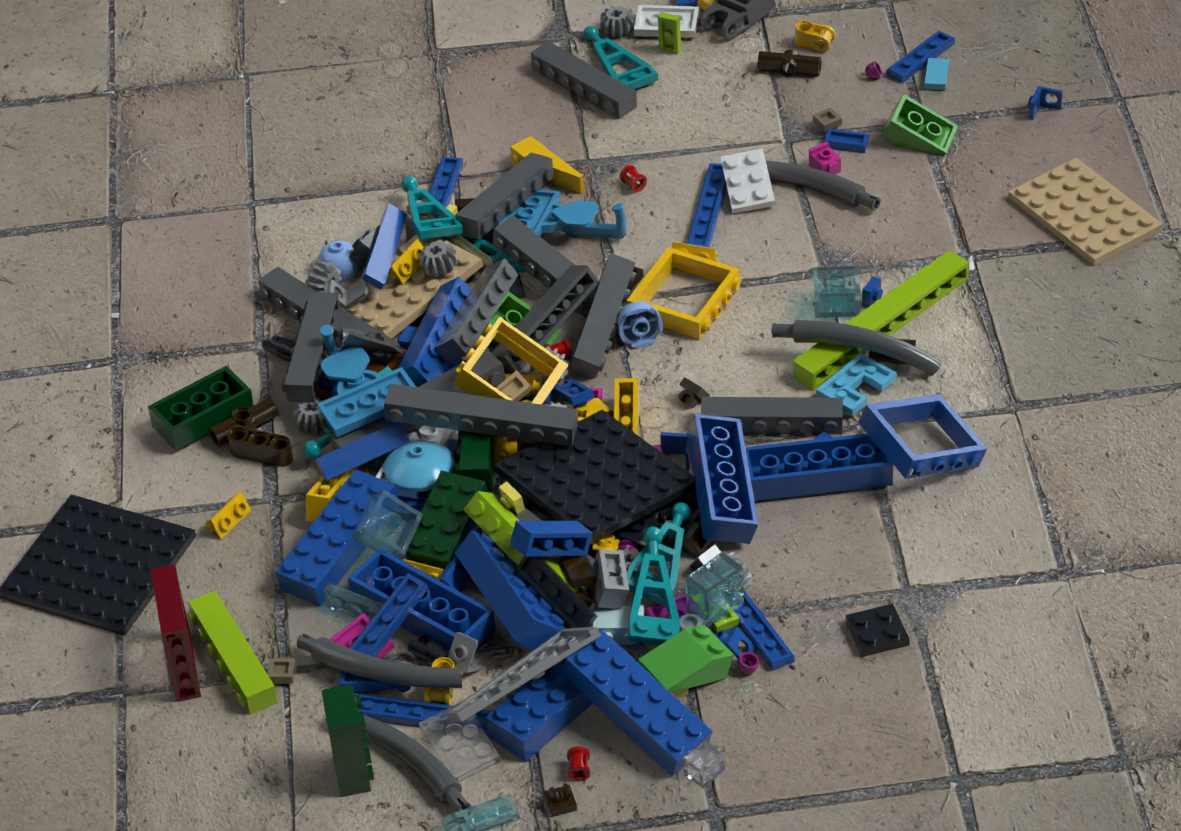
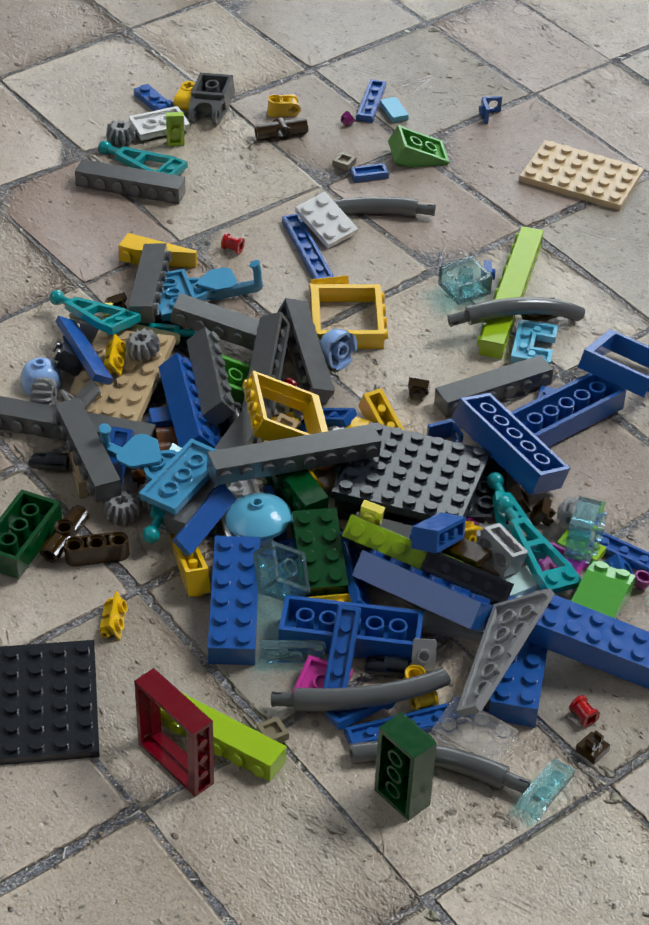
camera: 35 degrees left, 0 degrees up
dark grey panel [339,328,403,354] -> none
blue tile [429,157,463,218] -> none
light grey tile [679,614,703,632] -> none
dark pink brick [809,141,841,174] -> none

